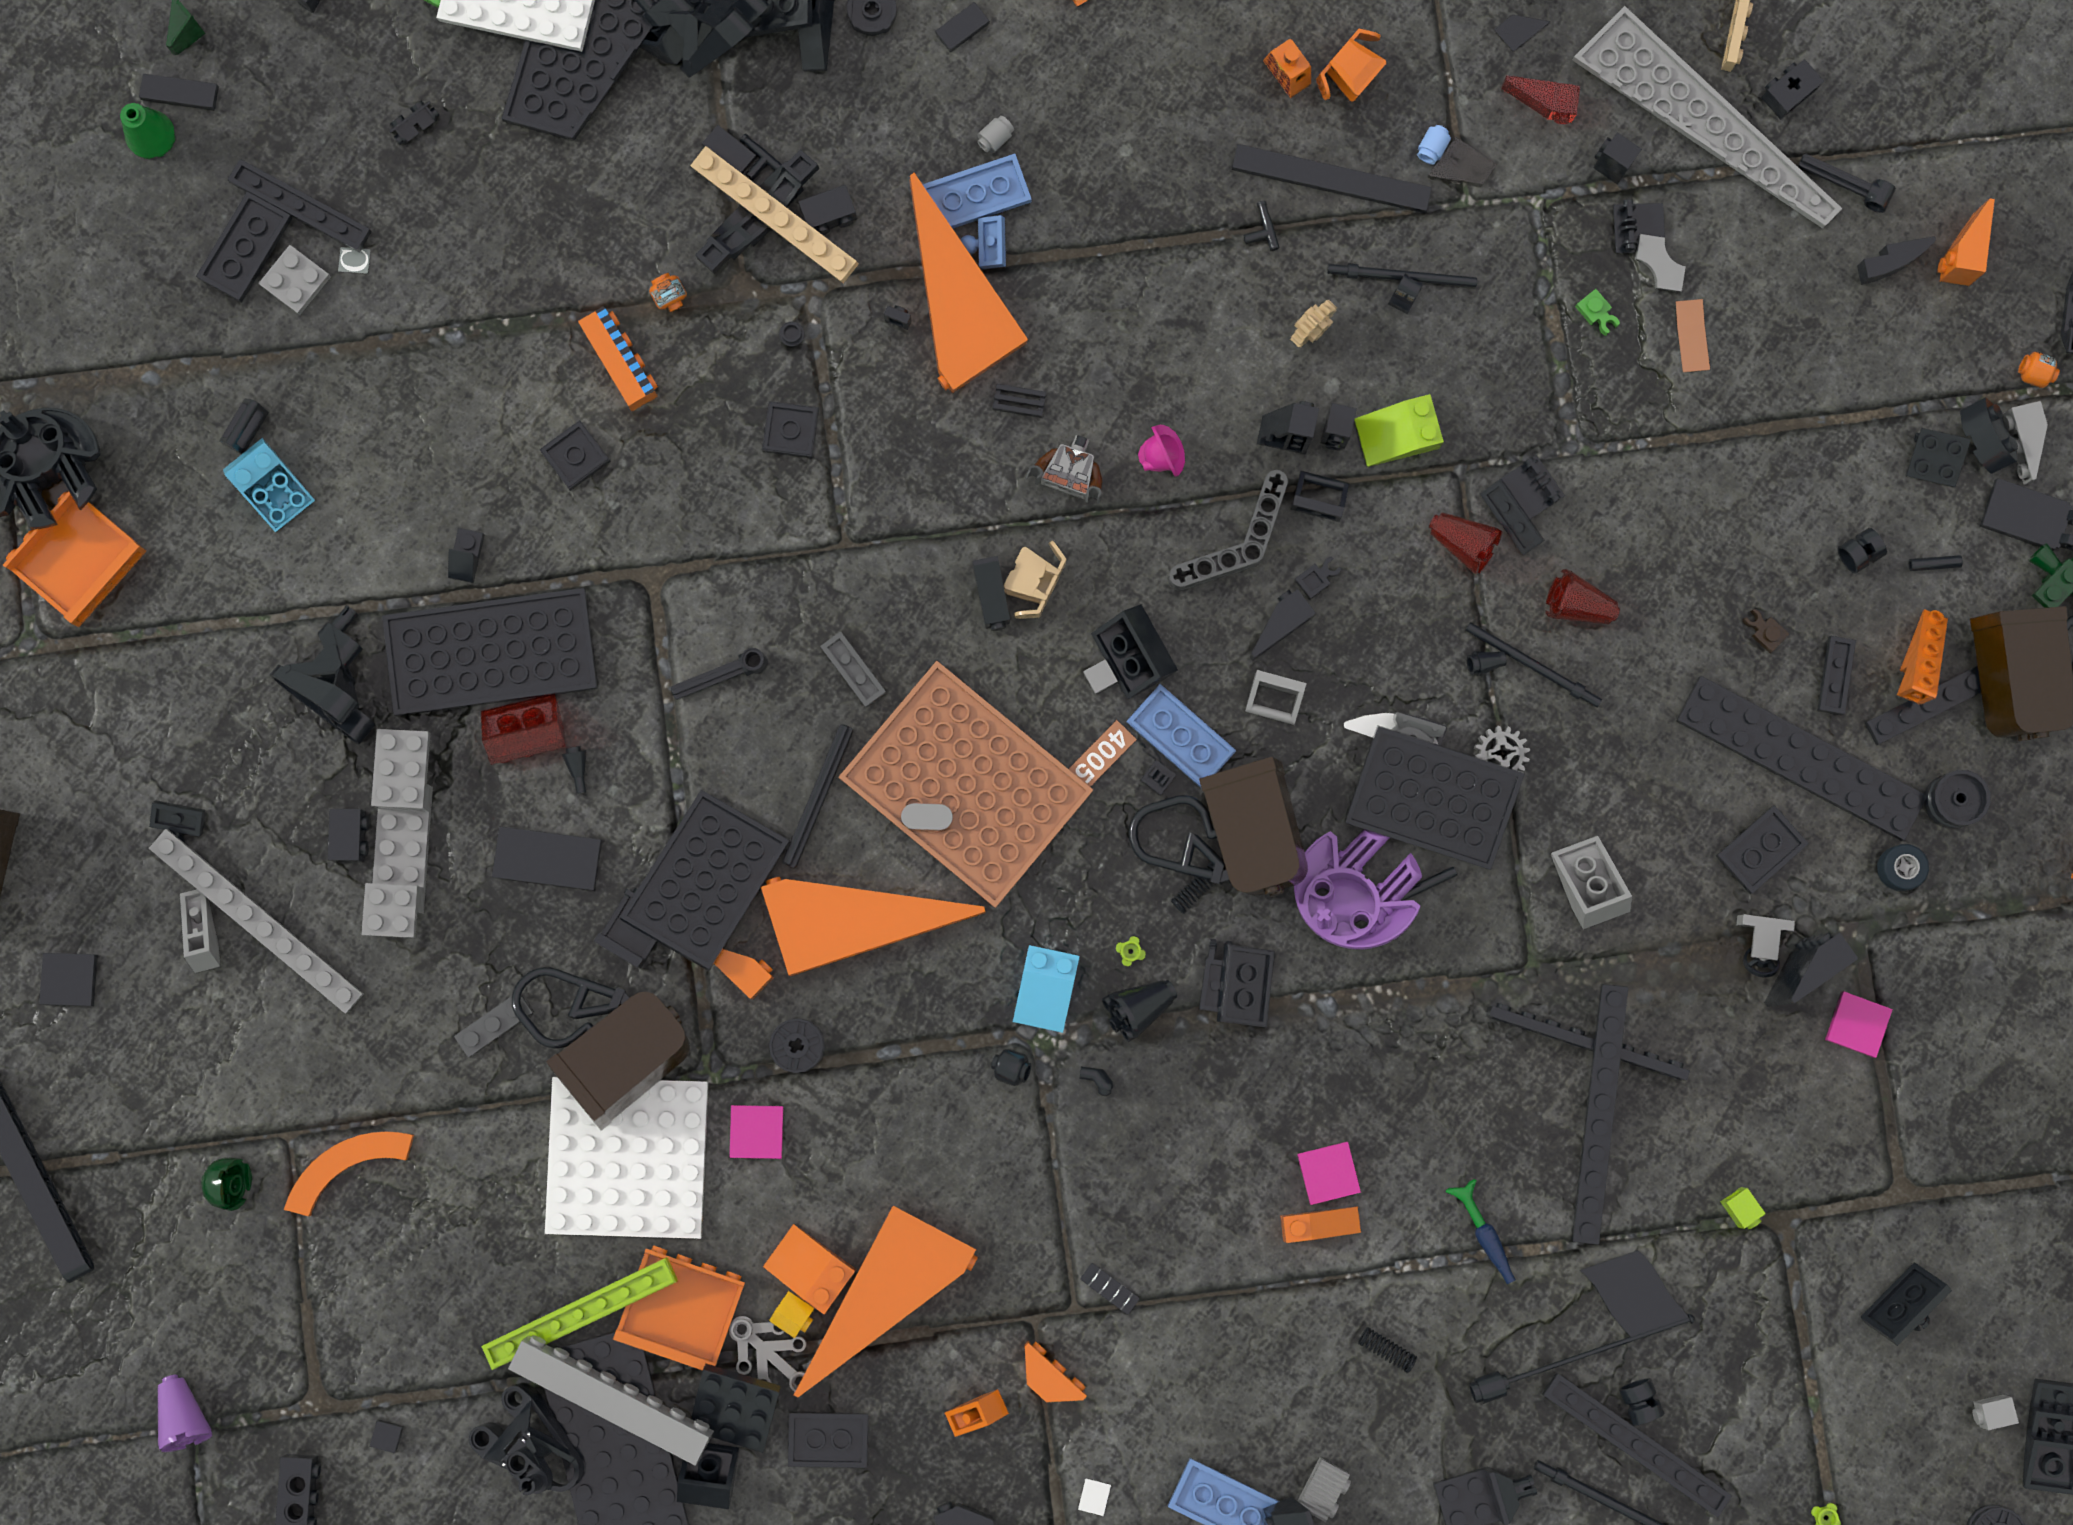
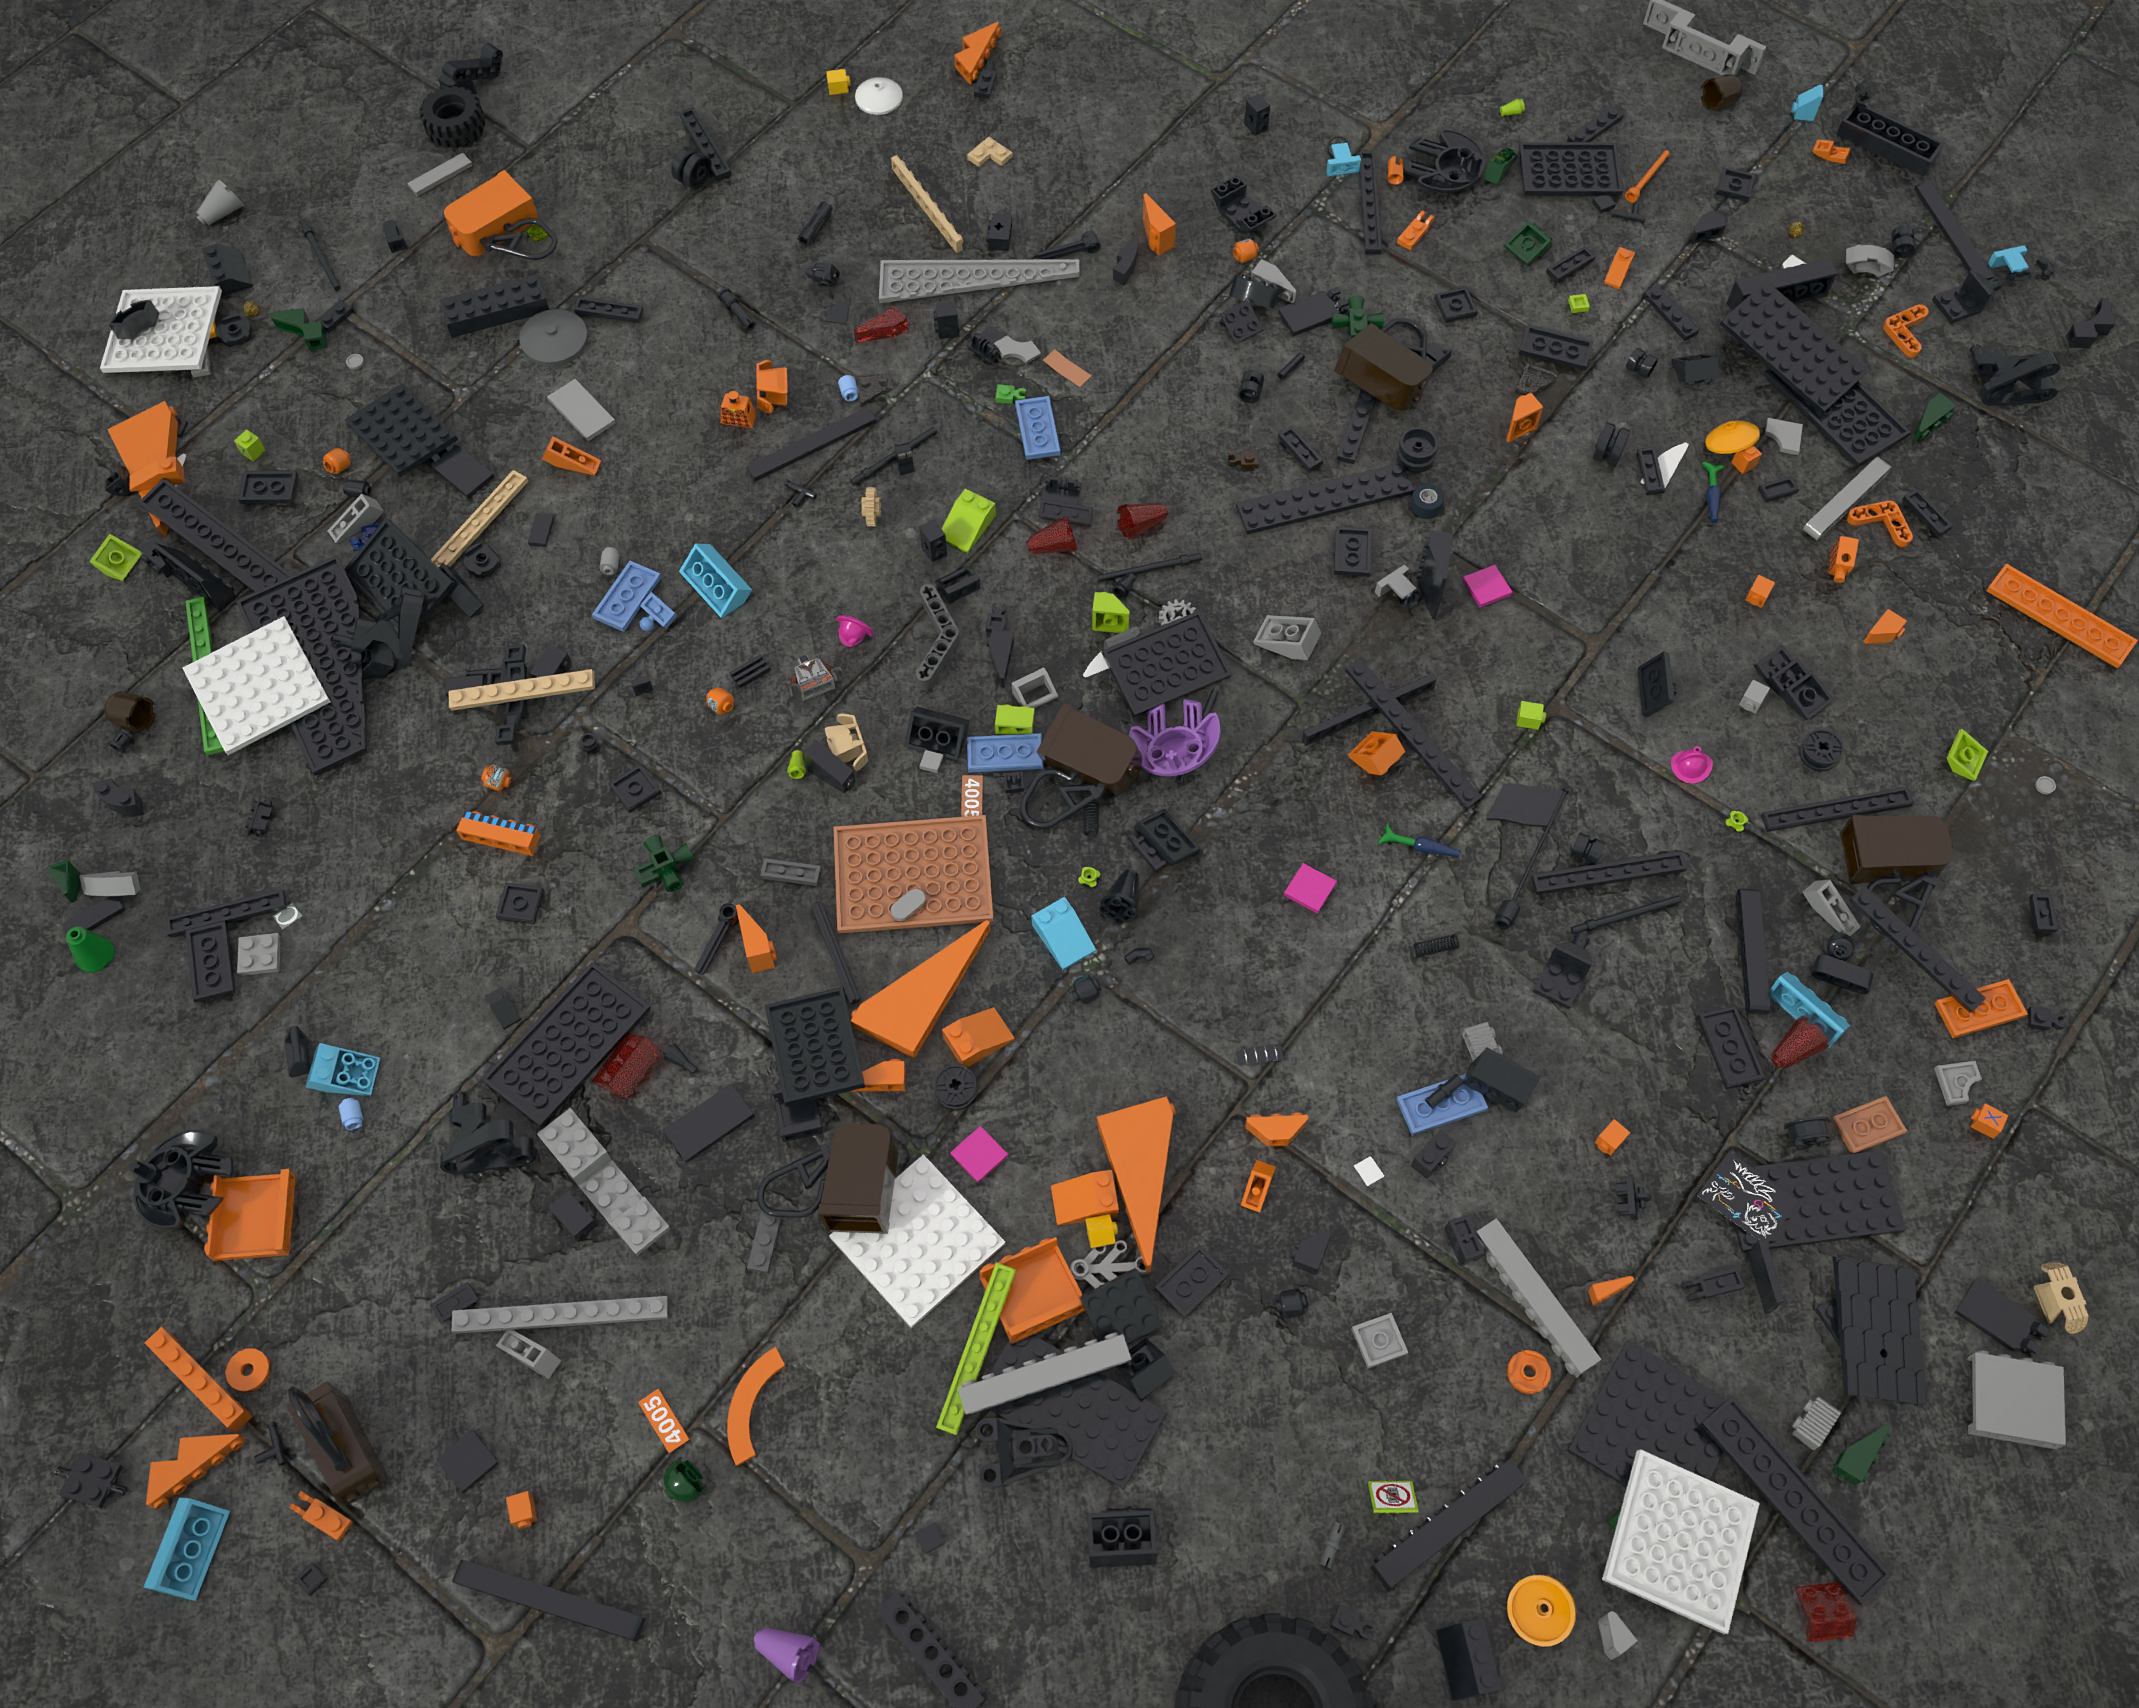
camera: 40 degrees left, 20 degrees down
orange slope [910,173,1028,394] -> none
black wedge [1257,401,1319,455] -> none
orange slope [1280,1207,1361,1243] -> none
orange slope [1897,609,1948,705] -> none
none -> light grey slope [79,871,141,896]
none -> light blue brick [338,1098,363,1130]
none -> orange brick [506,1491,537,1529]
none -> dark green brick [634,835,694,892]
none -> orange sticker [638,1389,690,1453]
none -> medium azure slope [679,543,752,618]
none -> orange head [706,687,734,715]
none -> orange slope [736,904,777,973]
none -> lime cone [787,750,806,779]
none -> orange slope [942,1007,1015,1068]
none -> lime brick [995,704,1035,735]
none -> medium blue plate [1015,396,1060,460]
none -> lime slope [1092,592,1129,633]
none -> orange slope [1348,731,1406,775]
none -> black pin [1425,1074,1464,1109]
none -> dark pink helmet [1671,746,1713,783]

